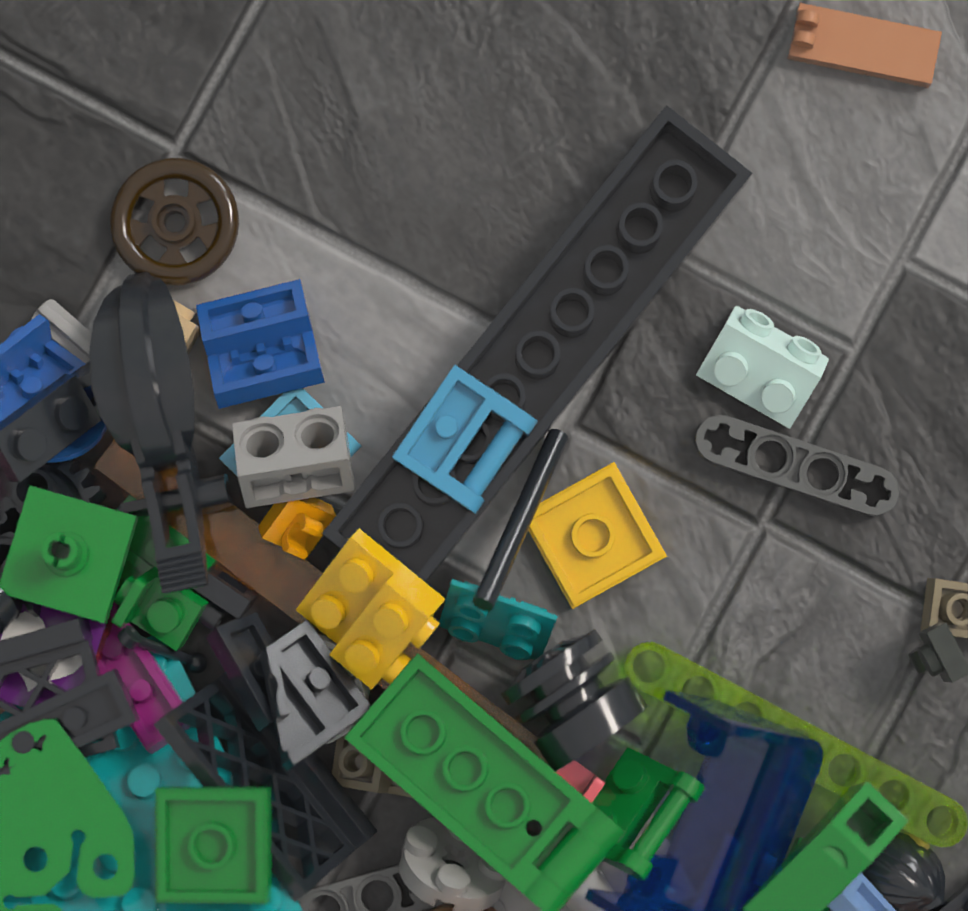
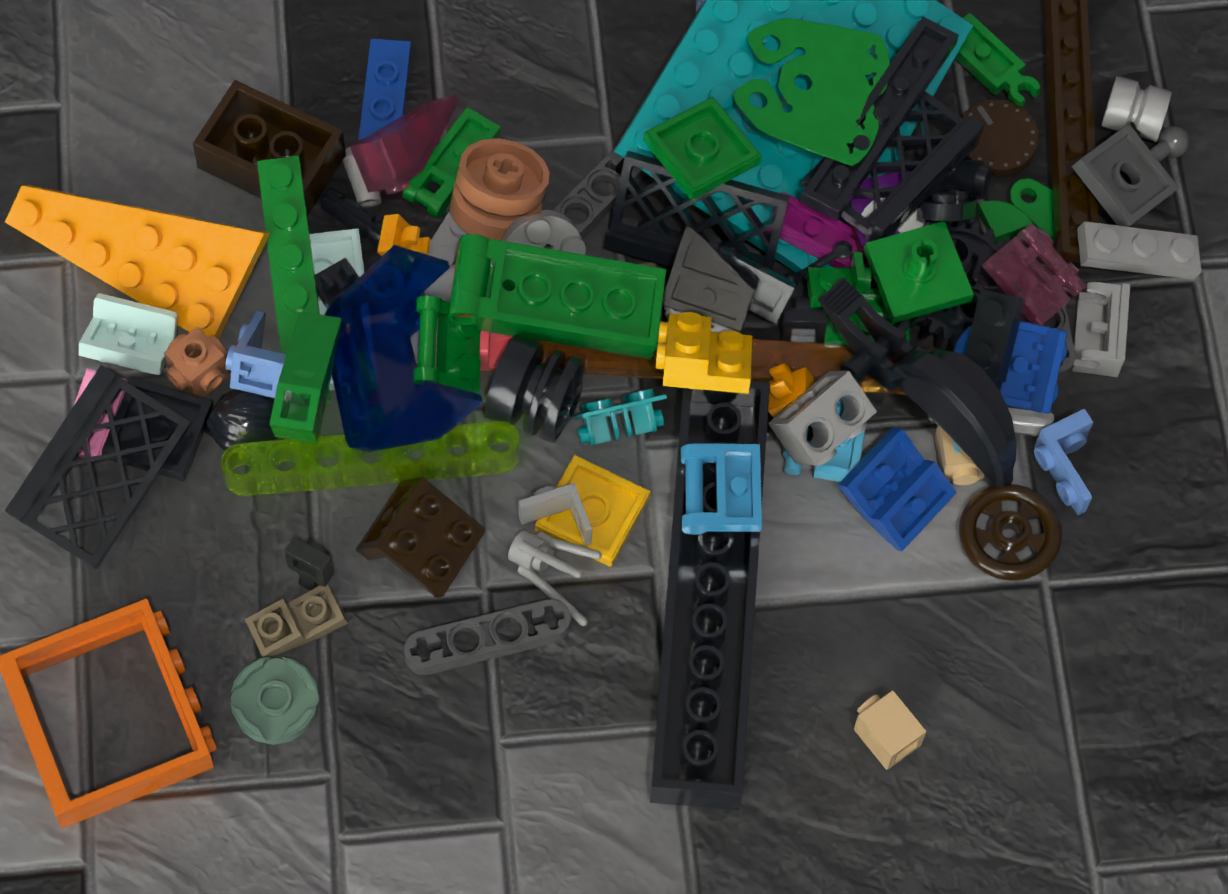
camera: 140 degrees right, 20 degrees down
black bar [472,429,568,611] -> none
light aqua bracket [696,306,829,429] -> none
none -> dark brown bracket [355,477,485,598]
none -> light grey plant [508,529,602,626]
none -> light grey bracket [518,483,592,546]
none -> tan brick [854,690,927,770]
none -> medium blue bracket [1034,408,1093,515]

